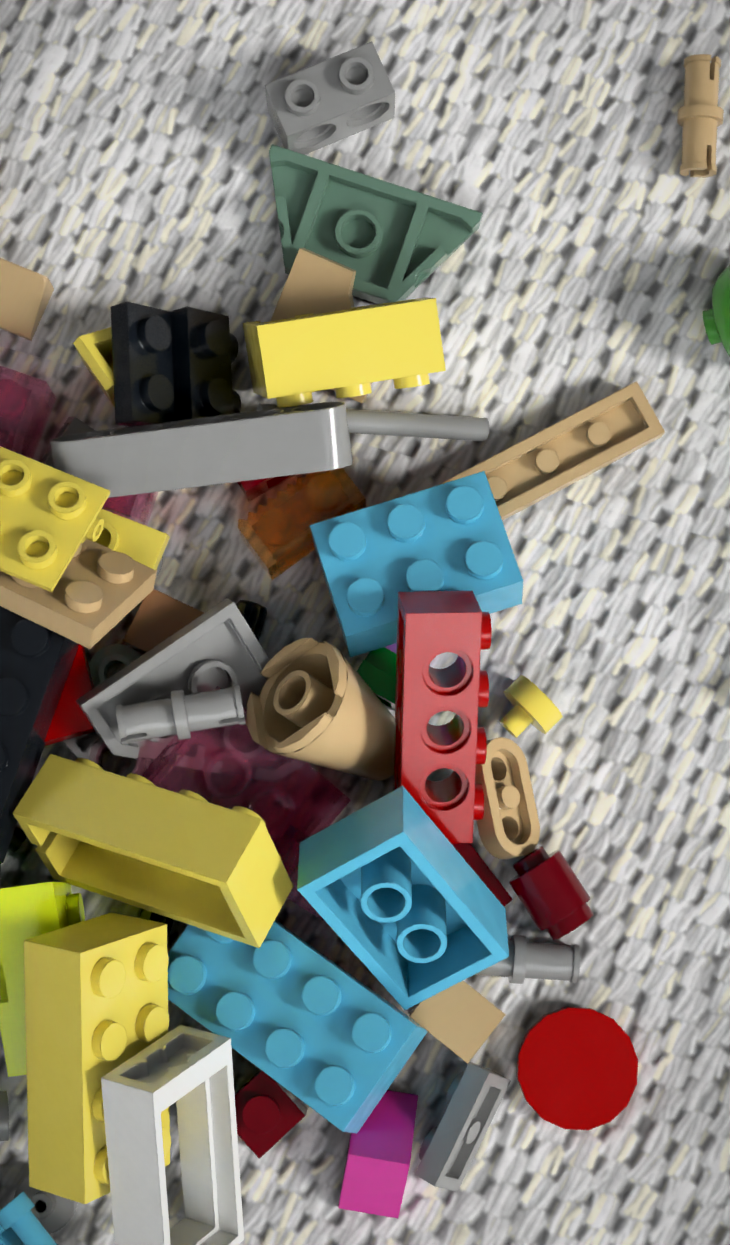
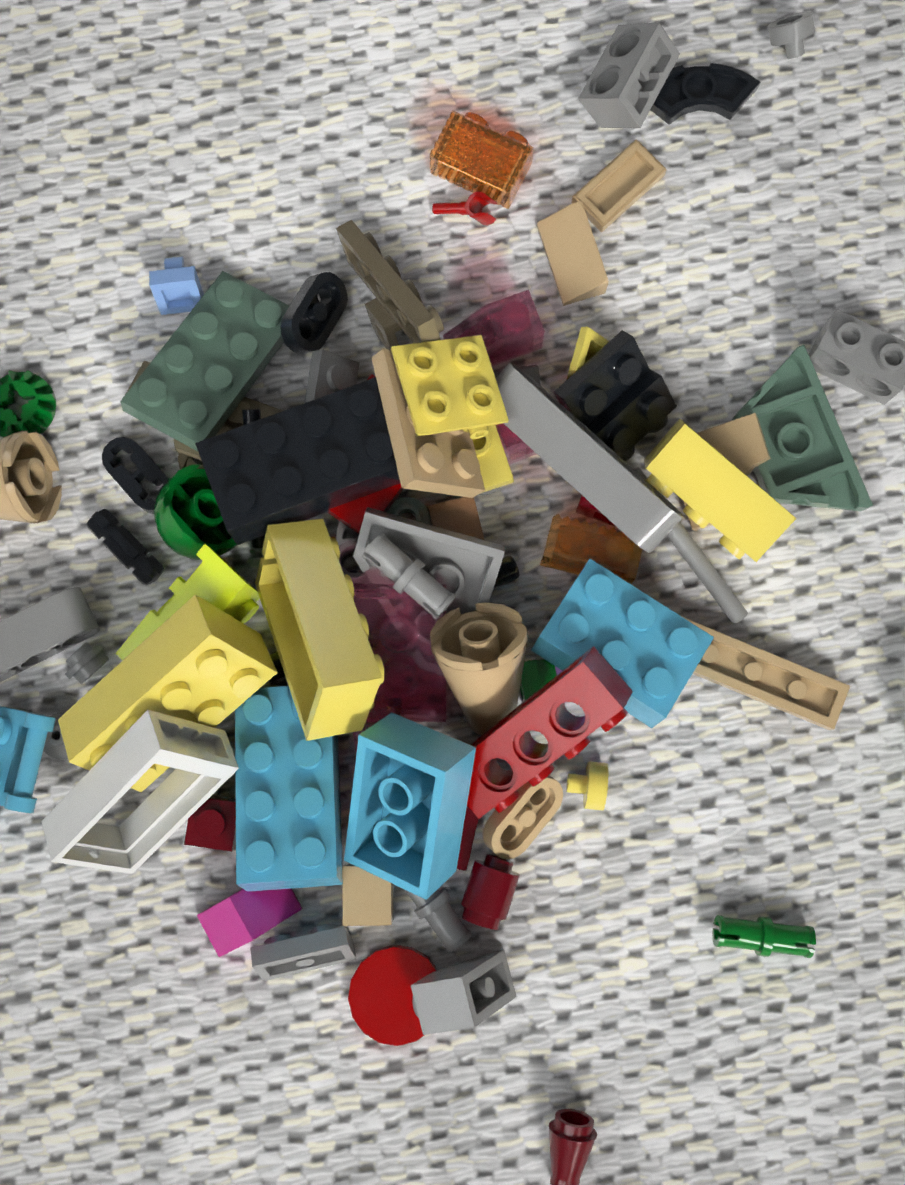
camera: 55 degrees right, 0 degrees up
none -> light grey slope [411,950,517,1035]

